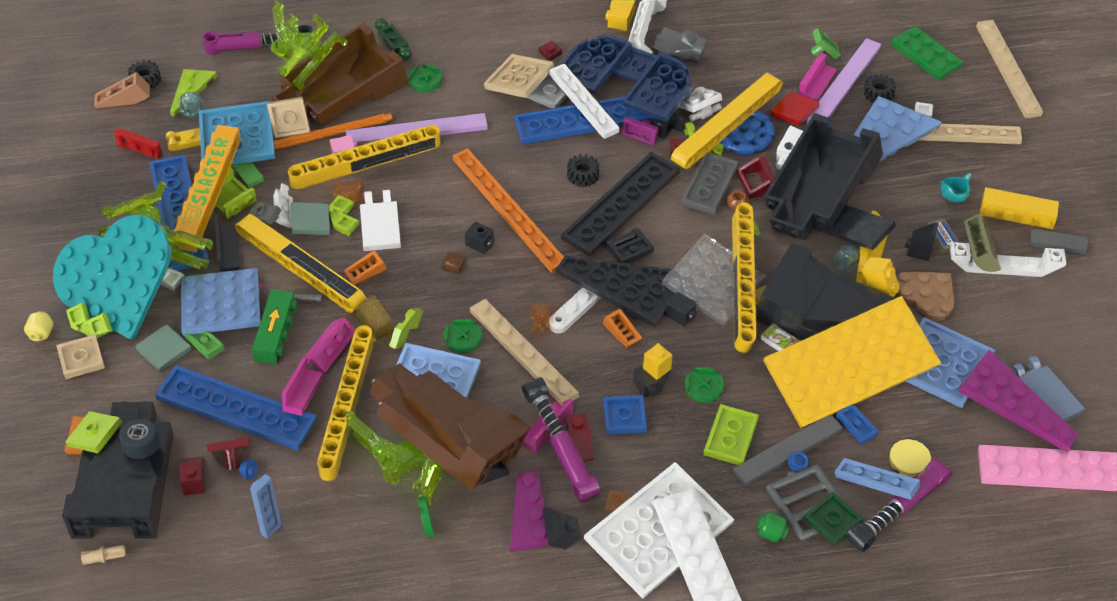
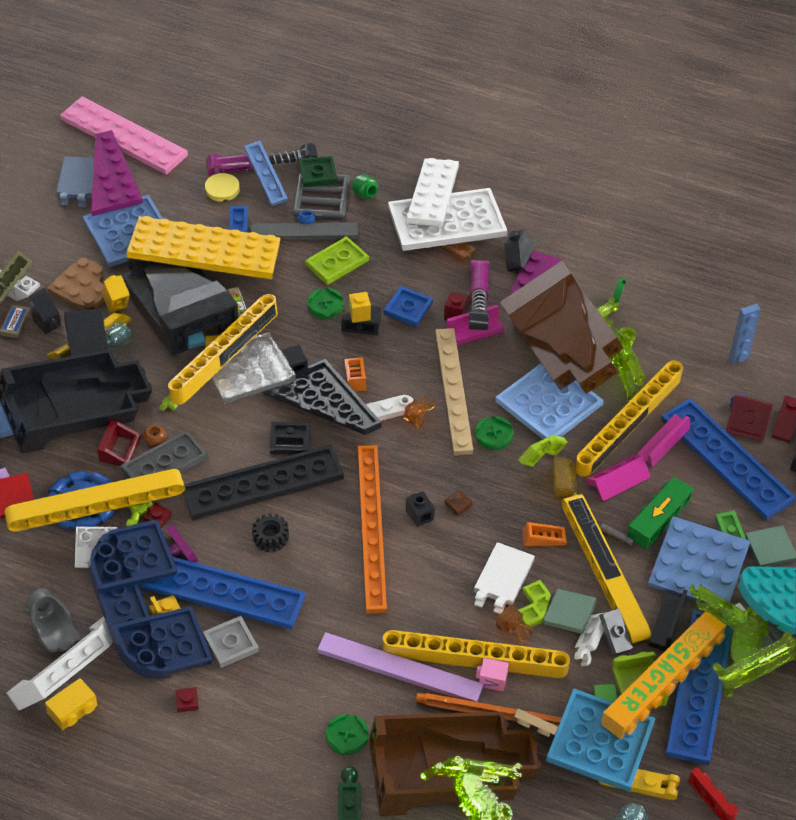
camera: 150 degrees left, 0 degrees up
tan plate [484,54,555,98] -> none
white plate [549,64,619,139] -> none
white torso [775,126,803,170] -> none
none -> yellow bracket [148,595,181,616]

